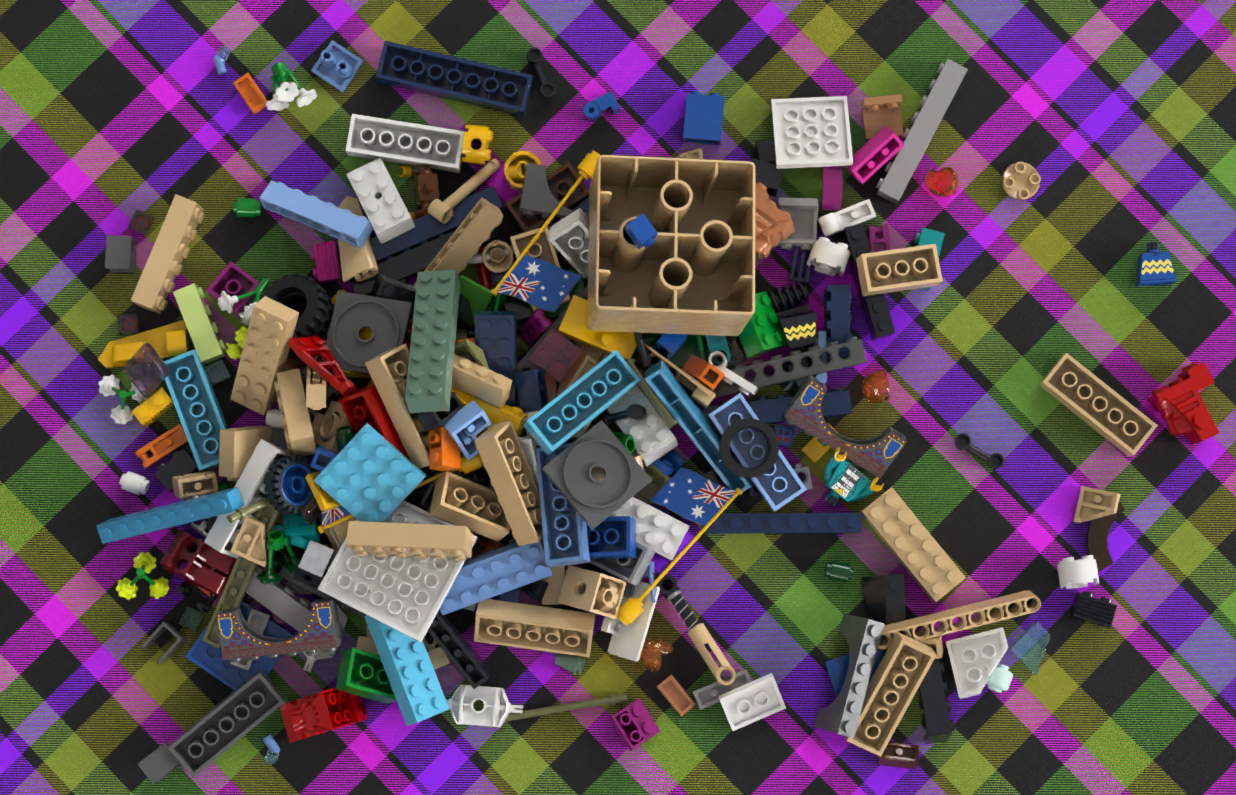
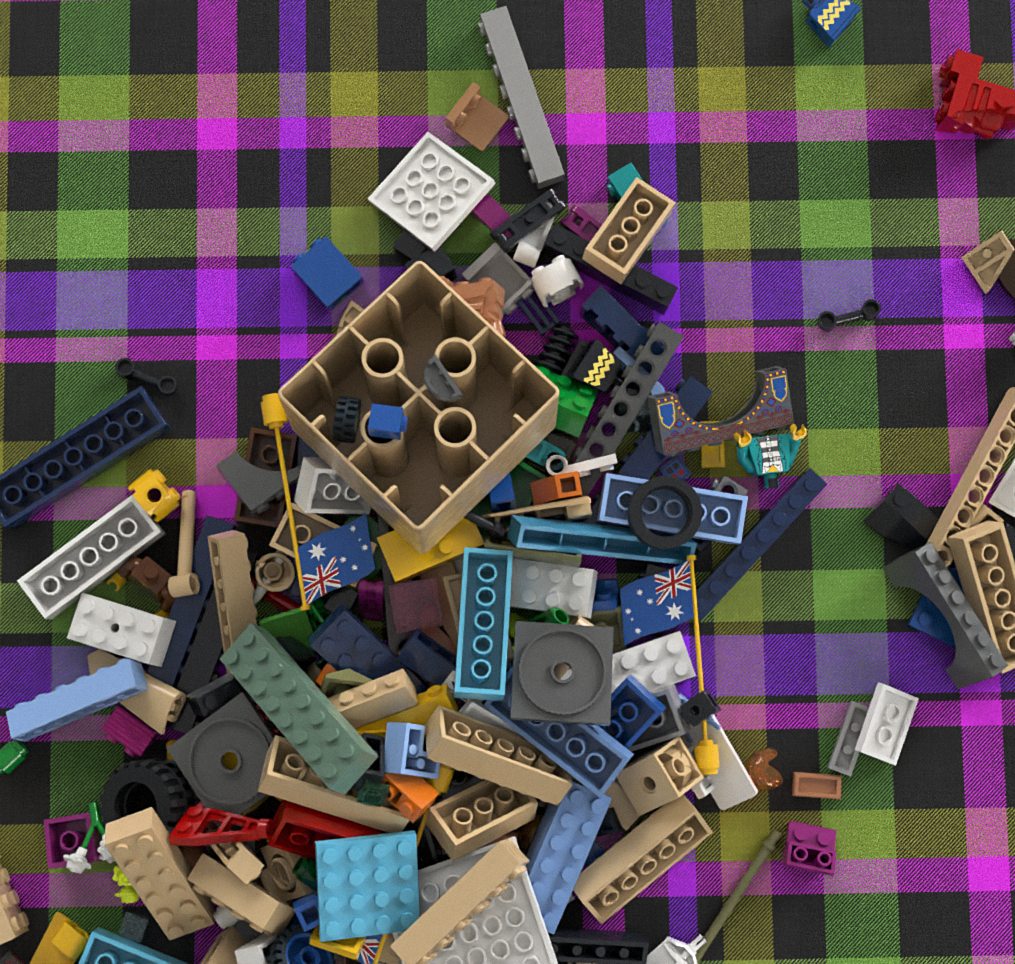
camera: 50 degrees left, 0 degrees up
yellowish green brick [173,283,226,364] -> none
yellow brick [504,151,541,192] -> none
sand green cone [555,653,585,674] -> none
blue leg [583,91,620,121] -> none
black bar [597,404,647,429] -> none
piece [658,575,736,686] -> none
dark green brick [824,561,854,583] -> none
dark pink brick [845,126,905,184] -> none
tan brick [859,487,966,603] -> none
clear orange helmet [862,369,890,403] -> none
clear orange helmet [925,167,959,197] -> none
tan dish [1002,162,1041,200] -> none
tan brick [1039,353,1158,457] -> none
none -> black wheel [332,396,361,443]
none -> clear green tile [357,780,389,807]
none -> dark grey tile [424,354,463,402]
none -> black plate [490,188,567,253]
none -> black brick [680,690,721,727]

